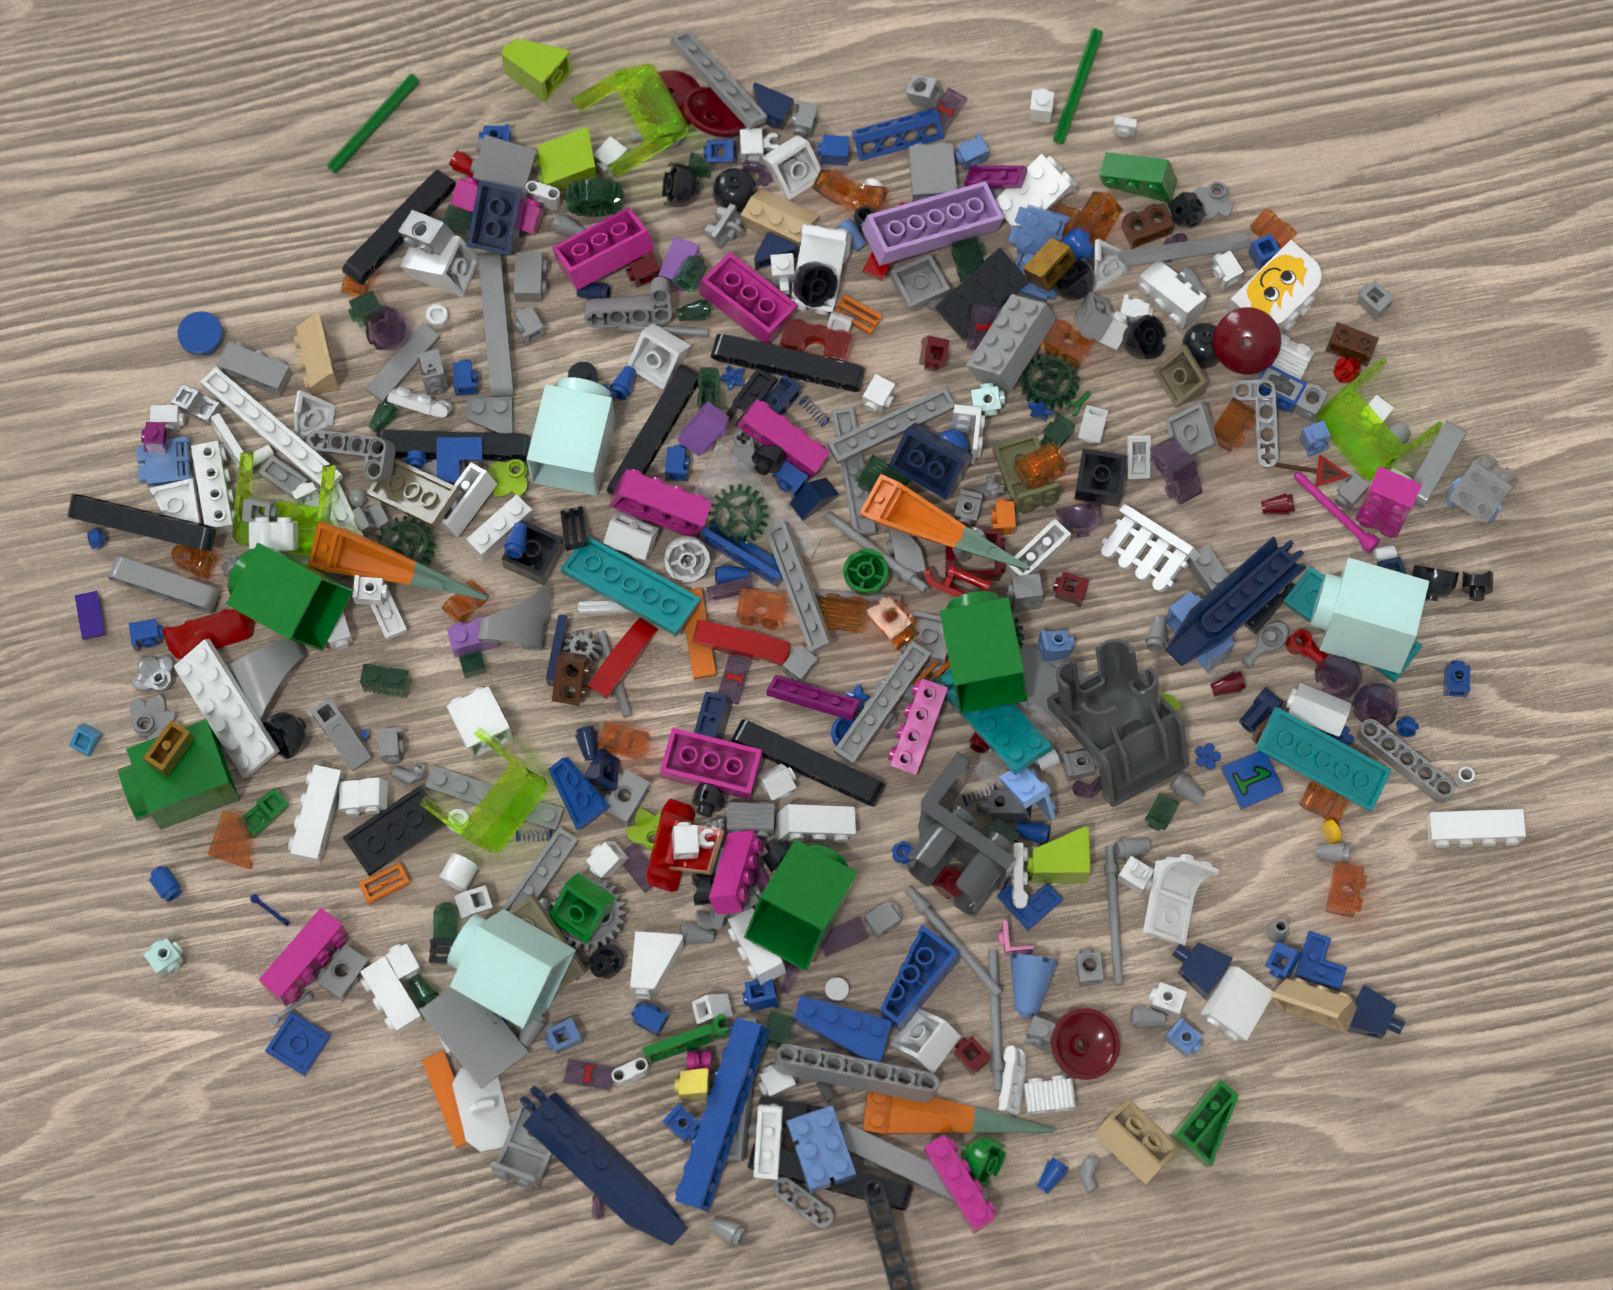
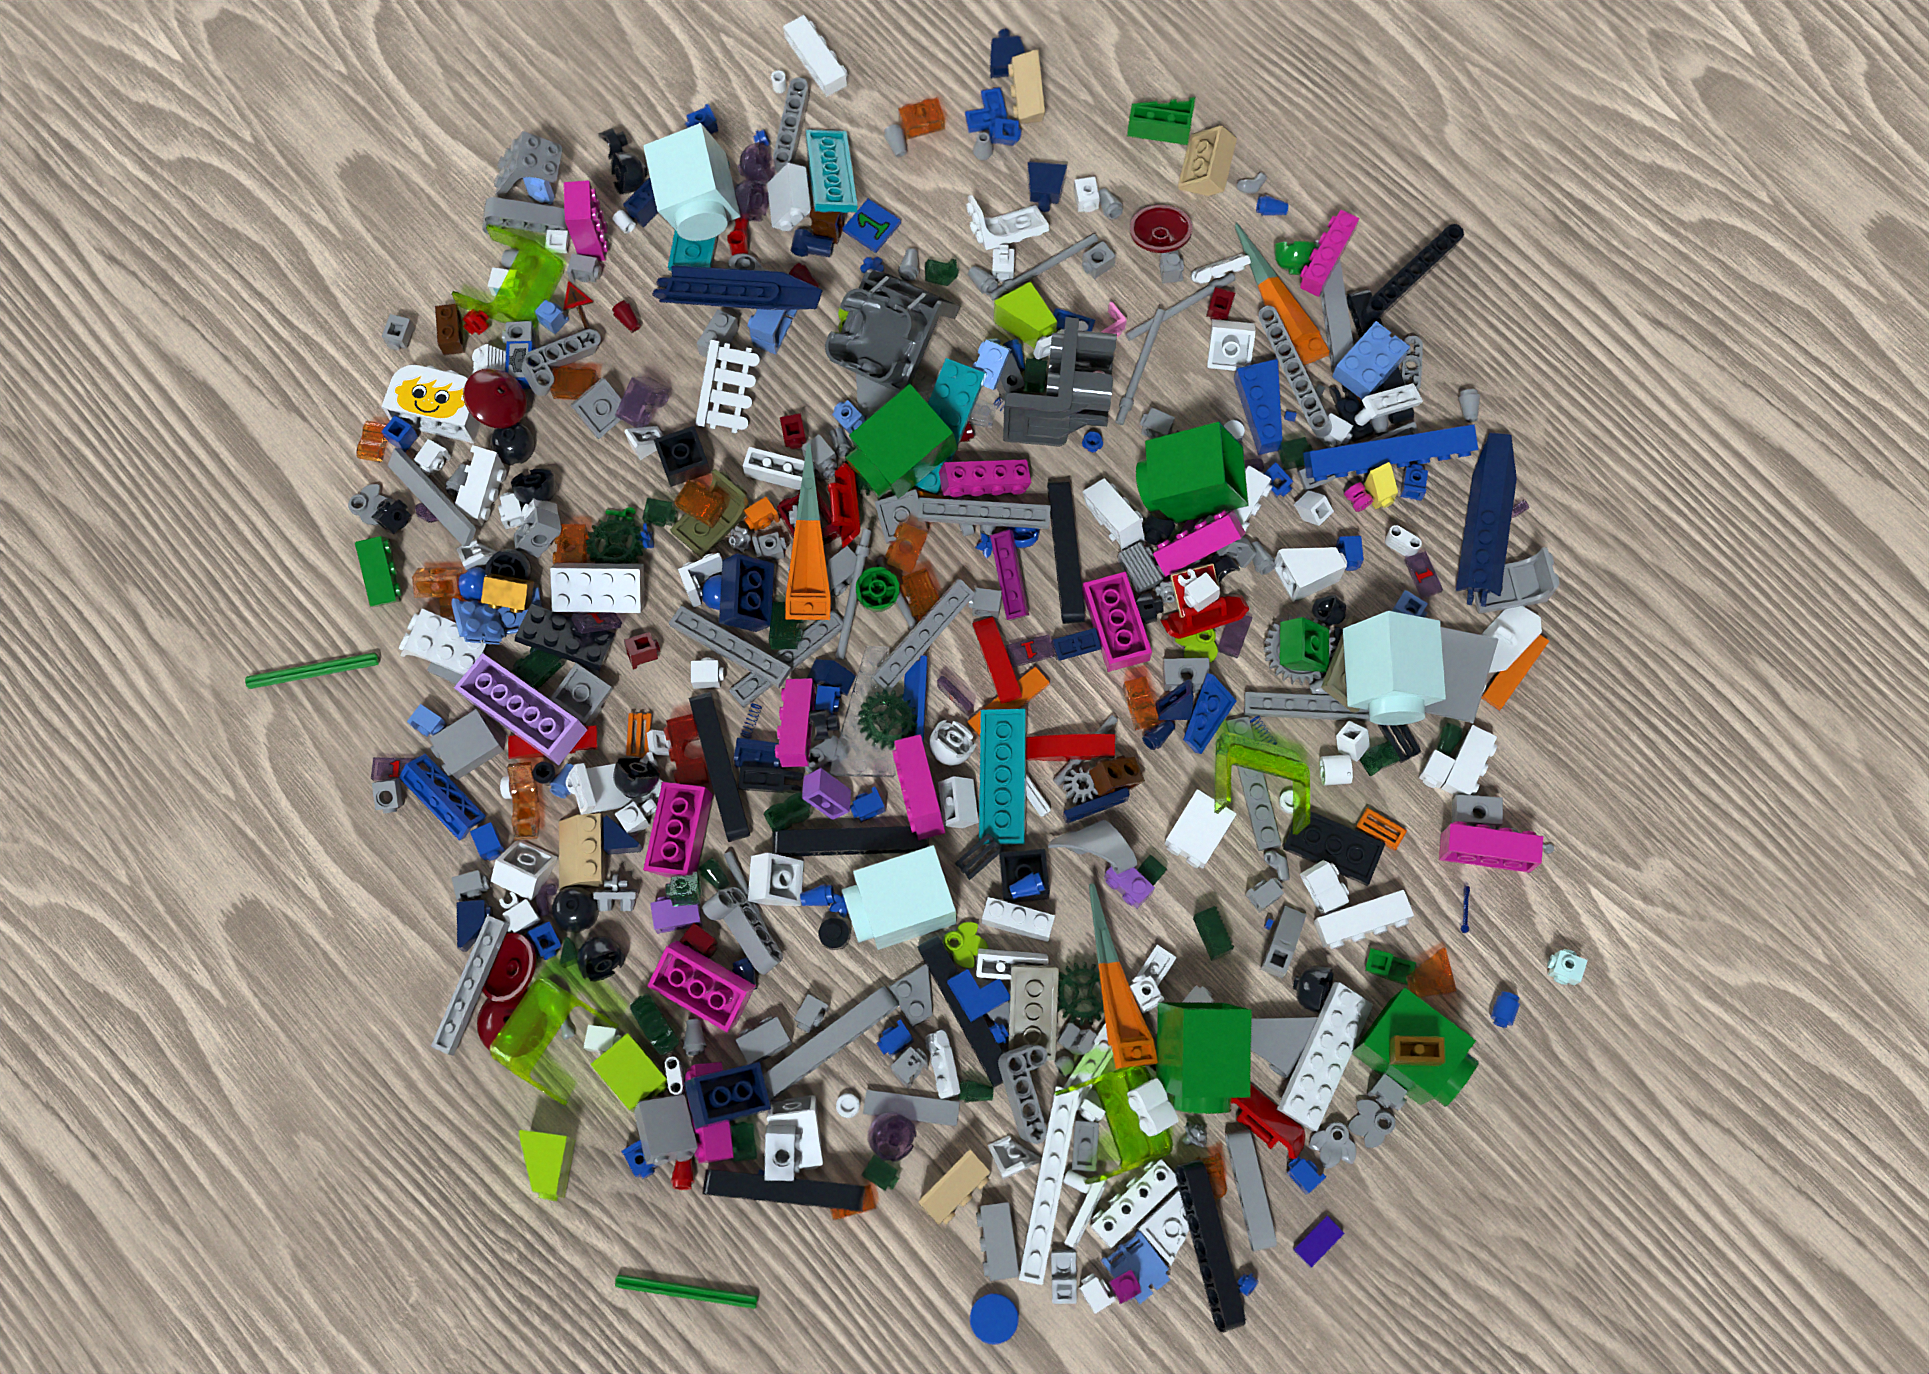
camera: 120 degrees left, 0 degrees up
dark azure slope [69,723,103,757] -> none
light grey brick [242,496,279,522] -> none
blue tile [265,1011,331,1076] -> none
clear orange axle [442,579,489,623] -> none
white brick [586,841,629,878] -> none
green tile [642,1015,730,1065] -> none
blue cone [715,565,749,587] -> none
blue plant [719,365,744,391] -> none
clear orange brick [736,588,786,629] -> none
white brick [757,763,796,801] -> none
blue wedge [880,924,960,1031] -> none
magenta tile [964,165,1028,189] -> none
light aqua brick [971,383,1006,416] -> none
medium blue cone [1010,953,1057,1018] -> none
white brick [1023,1075,1076,1115] -> none
white brick [1029,89,1054,123] -> none
clear purple cylinder [1056,502,1102,538] -> none
light grey brick [1061,750,1098,782] -> none
clear purple arm [1072,776,1102,798] -> none
white brick [1078,405,1109,443] -> none
white plate [1112,116,1137,137] -> none
reddish brown brick [1121,203,1174,249] -> none
light grey cone [1145,616,1167,652] -> none
dark tan slope [1153,345,1209,407] -> none
medium blue brick [1164,1018,1203,1058] -> none
white brick [1200,966,1273,1042] -> none
dark pink piece [1294,472,1380,554] -> none
clear orange axle [1299,782,1349,824] -> none
yellow tile [1322,820,1341,843] -> none
none -> light grey pin [829,428,850,457]

